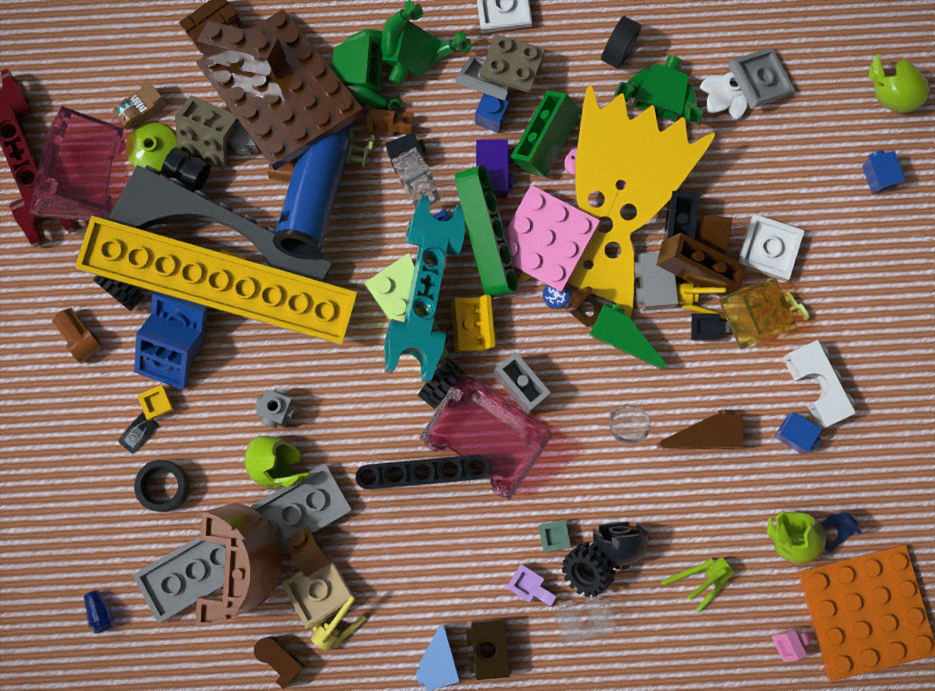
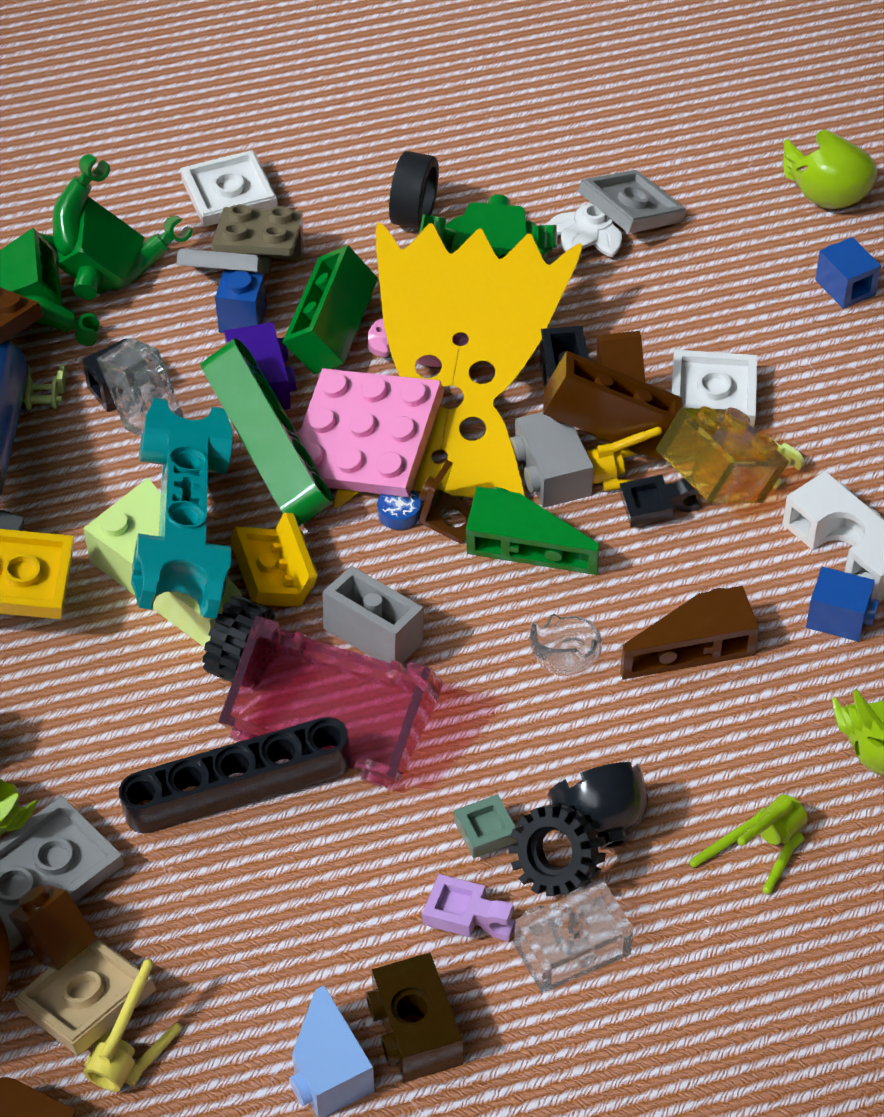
camera: 15 degrees left, 30 degrees down
dark orange plate [367,109,414,137] -> none

